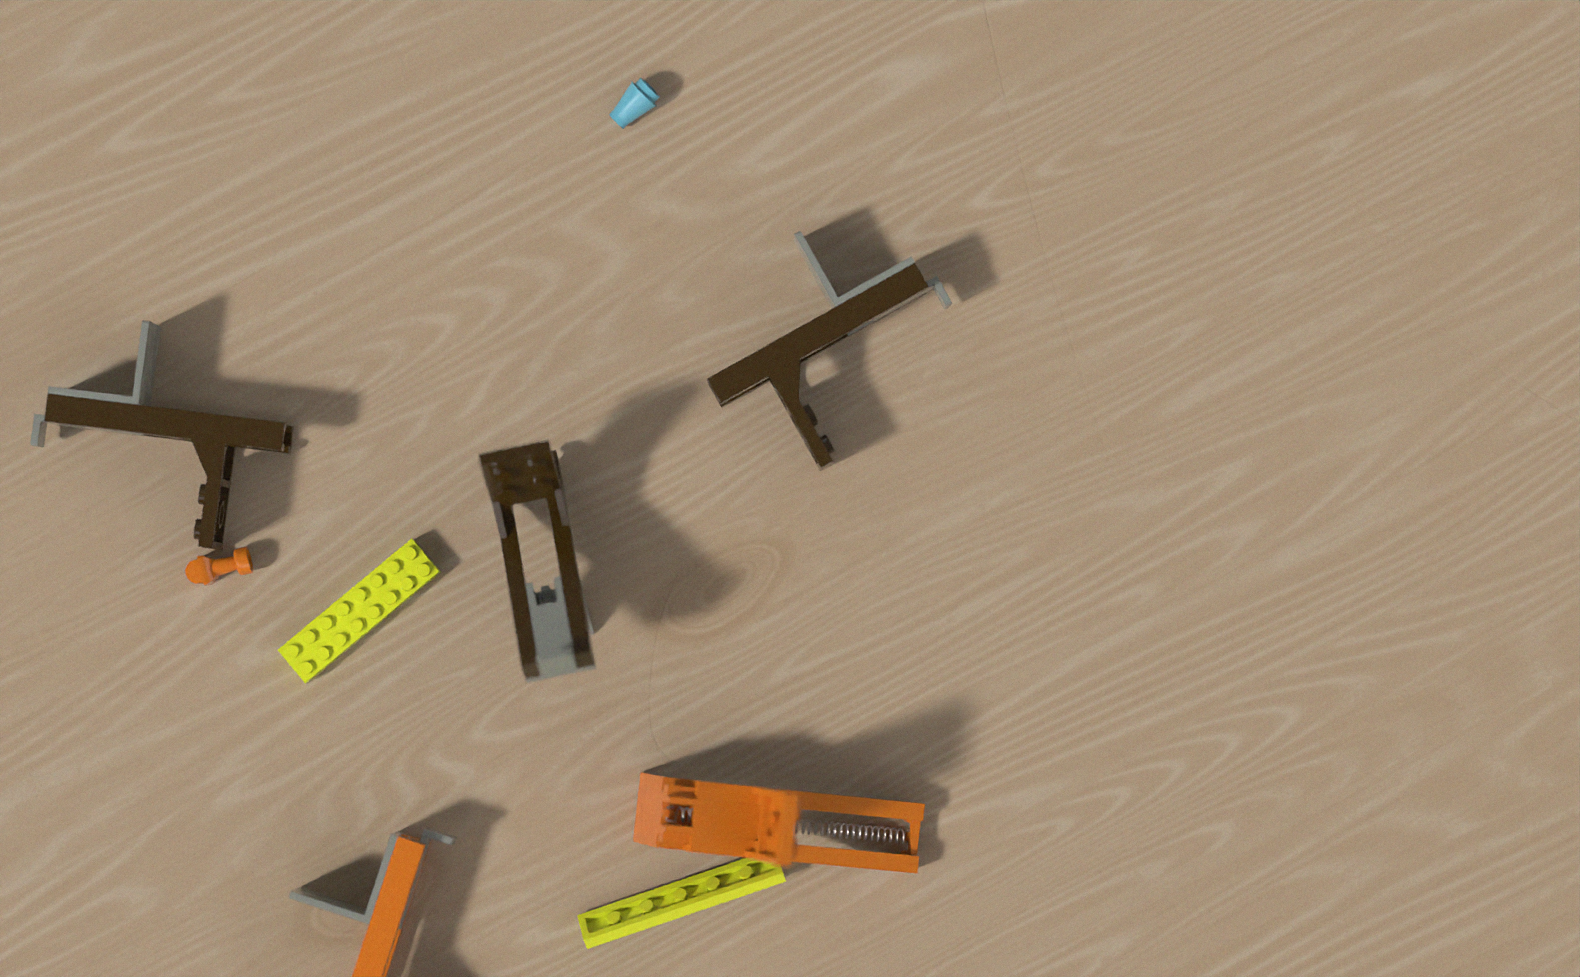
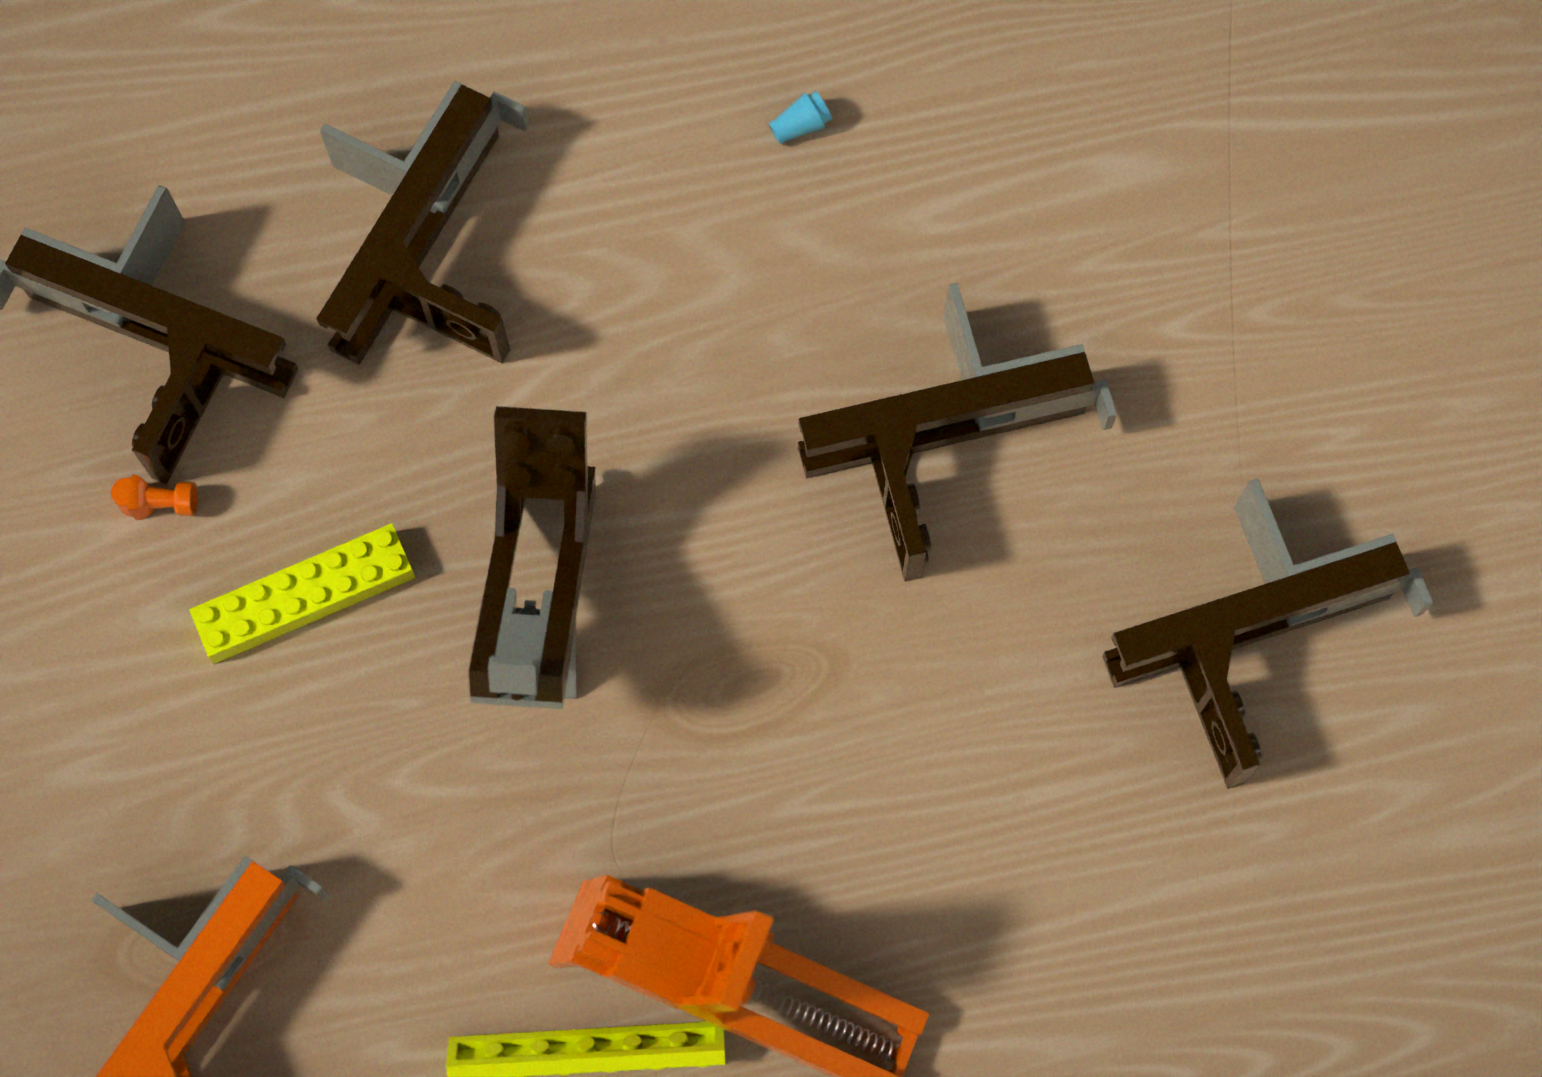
camera: 15 degrees right, 15 degrees down
none -> dark brown piece [316,81,530,365]
none -> dark brown piece [1102,478,1433,789]

